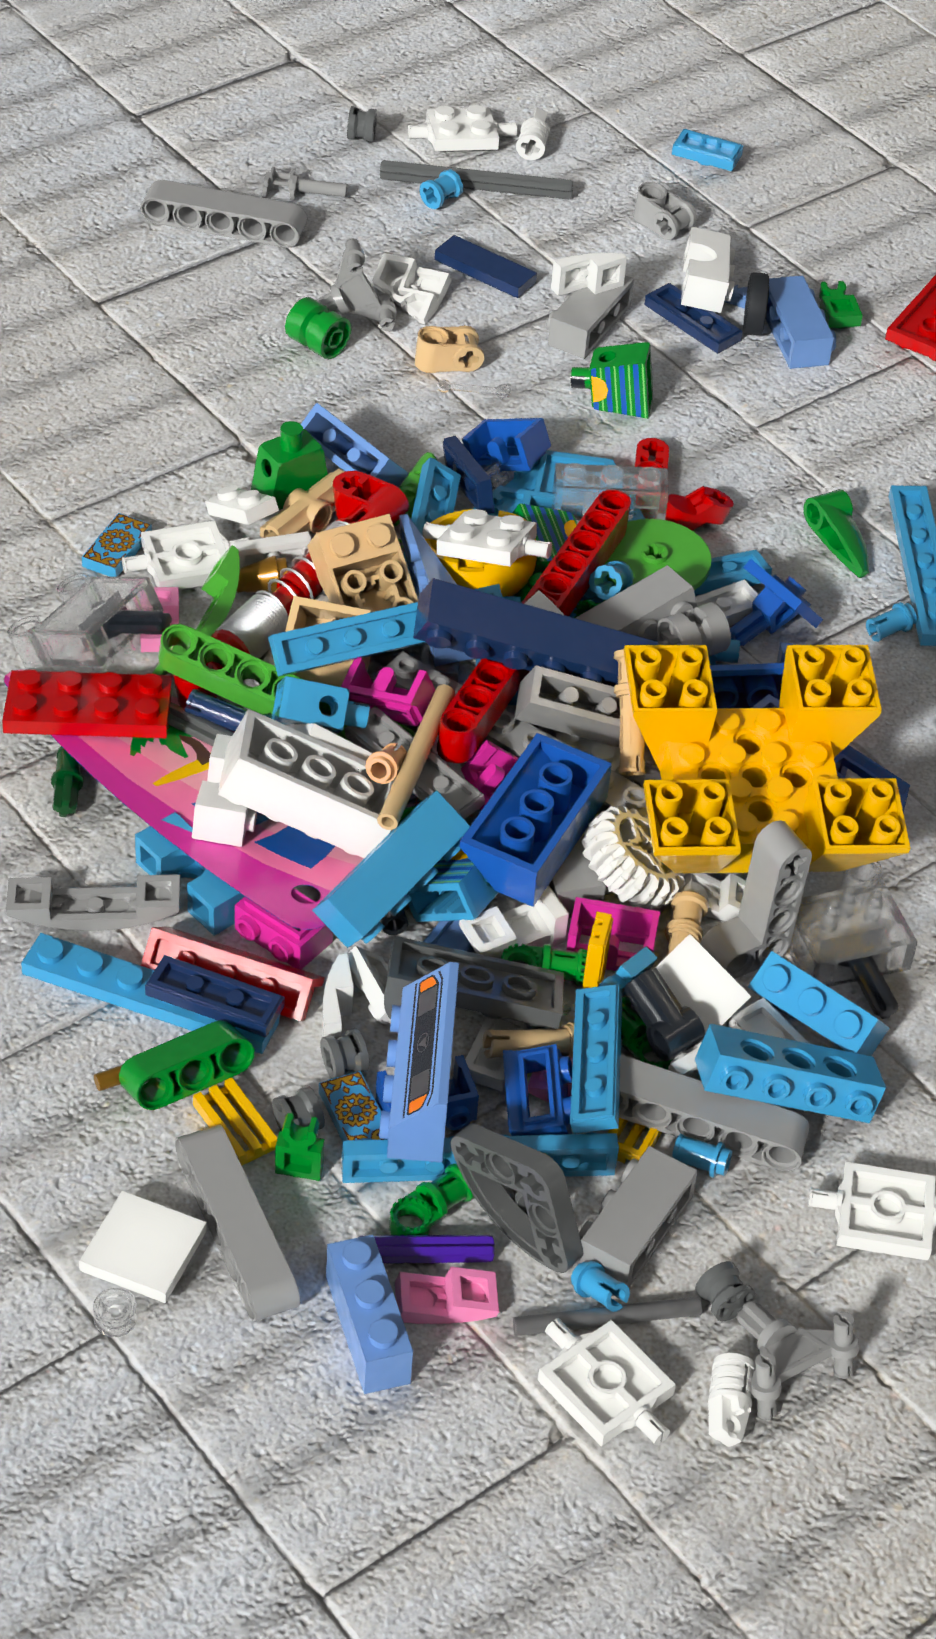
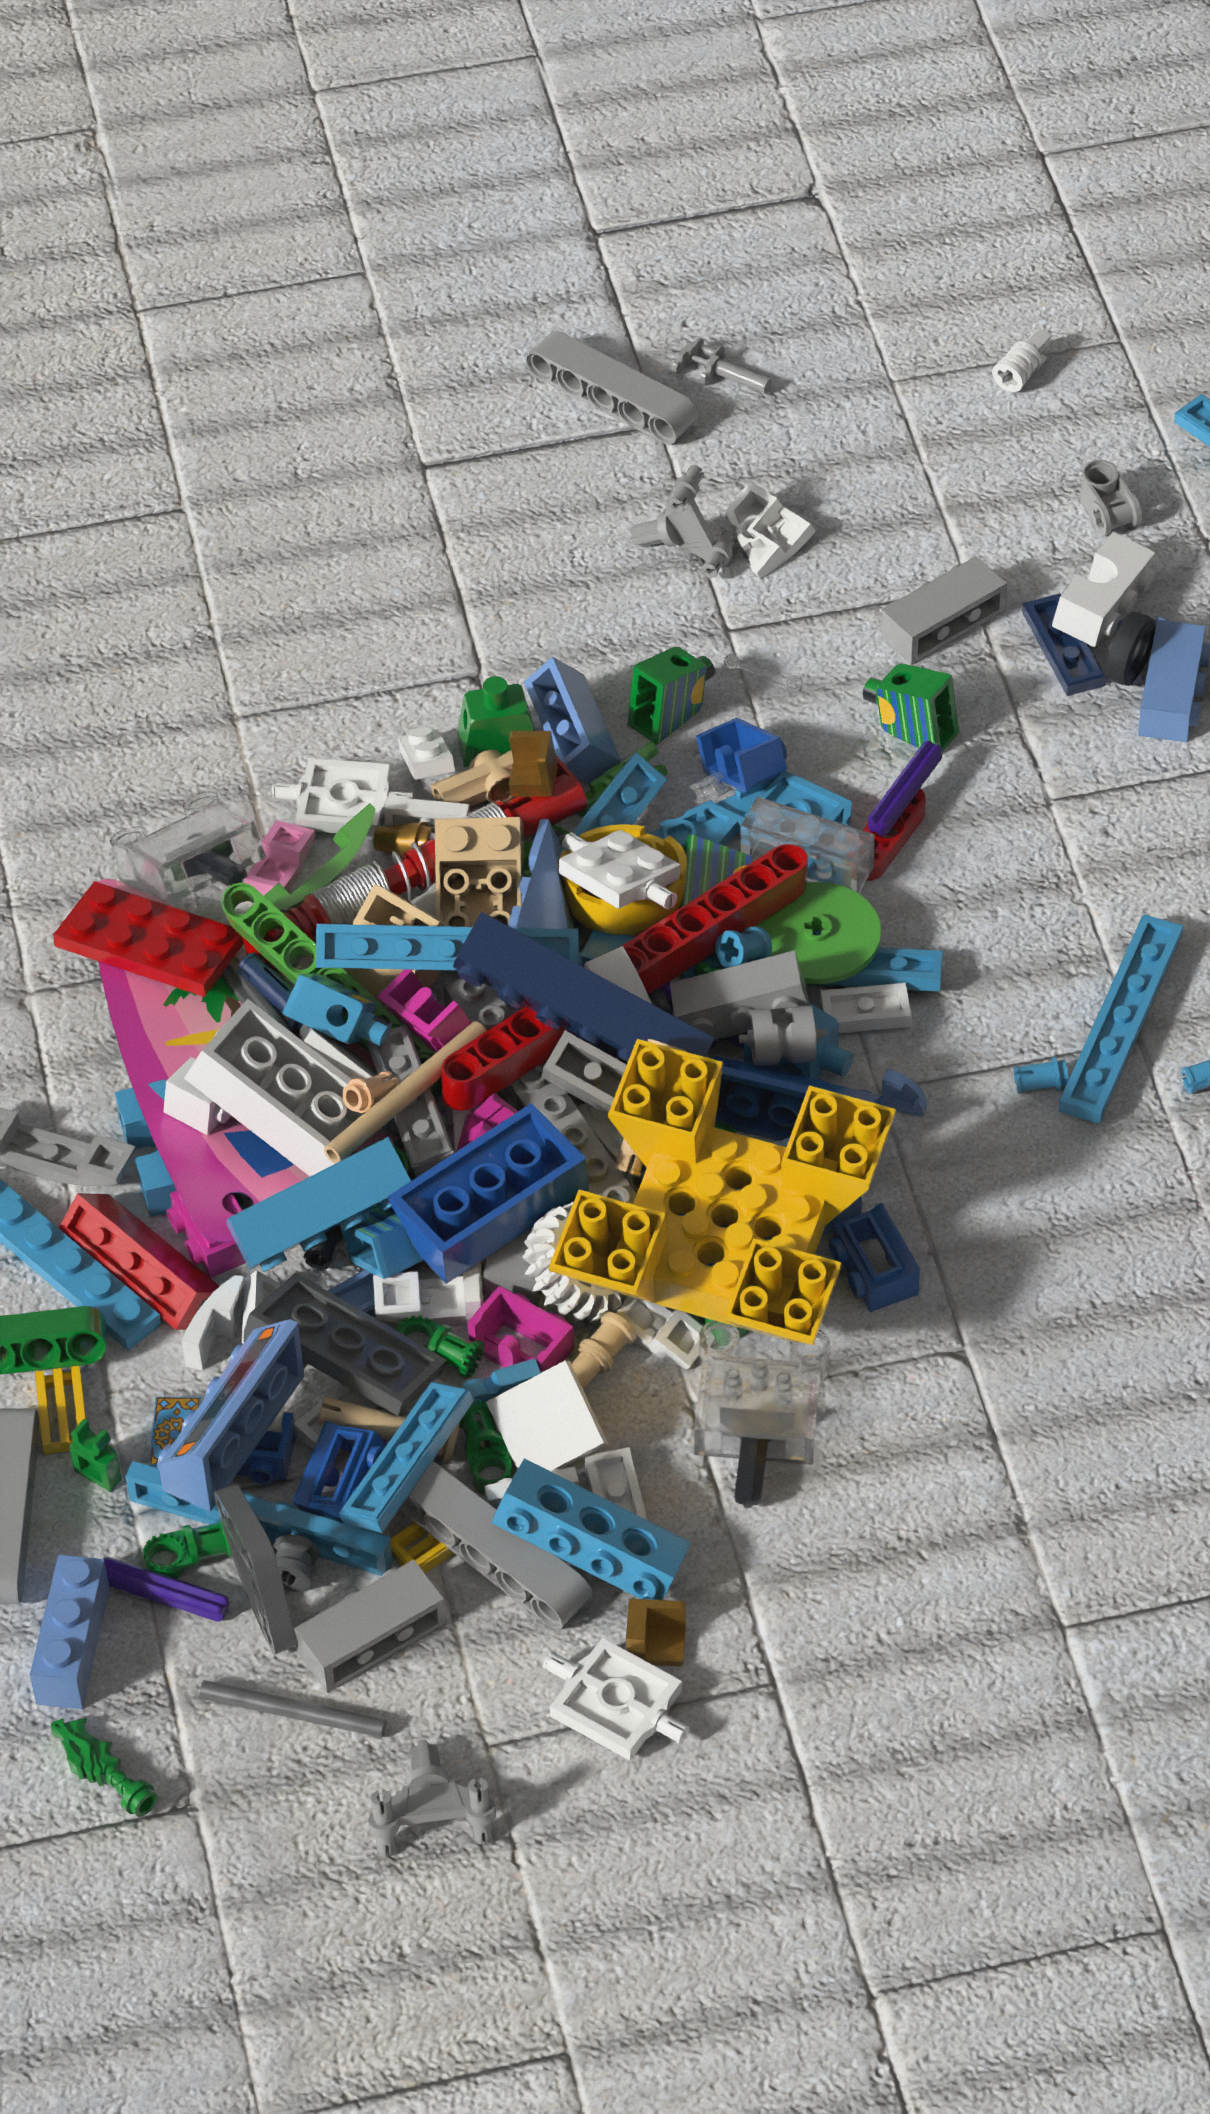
camera: 30 degrees right, 5 degrees up
dark green axle [51,746,84,817] -> none
tile [82,513,152,579] -> none
dark blue tile [145,955,285,1038] -> none
dark grey wheel [272,1086,325,1132] -> none
green wheel [285,297,352,360] -> none
dark grey wheel [320,1028,370,1079] -> none
dark grey wheel [347,106,377,142] -> none
dark grey axle [380,160,573,200] -> none
bright pink slope [395,1267,499,1324] -> none
white plate [408,105,517,151] -> none
tan piece [414,325,484,373] -> none
dark azure bush [419,169,463,209] -> none
dark blue tile [434,235,537,298] -> none
dark blue tile [443,436,495,514] -> none
white plate [538,1318,676,1447] -> none
white slope [551,253,627,296] -> none
dark azure pin [571,1261,630,1312] -> none
yellow tile [582,911,613,989] -> none
black piece [622,968,705,1062] -> none
red piece [658,486,734,531] -> none
dark azure pin [672,1134,732,1178] -> none
dark grey wheel [695,1261,756,1322] -> none
light grey beam [700,820,812,979] -> none
white hinge [708,1353,756,1447] -> none
blue piece [730,559,823,646] -> none
dark azure arch [748,951,890,1056] -> none
green piece [803,489,869,578] -> none
none -> green piece [50,1718,158,1817]
none -> pearl gold panel [509,731,558,797]
none -> pearl gold panel [626,1599,686,1667]
none -> green torso [627,647,715,745]
none -> dark purple axle [868,741,942,836]

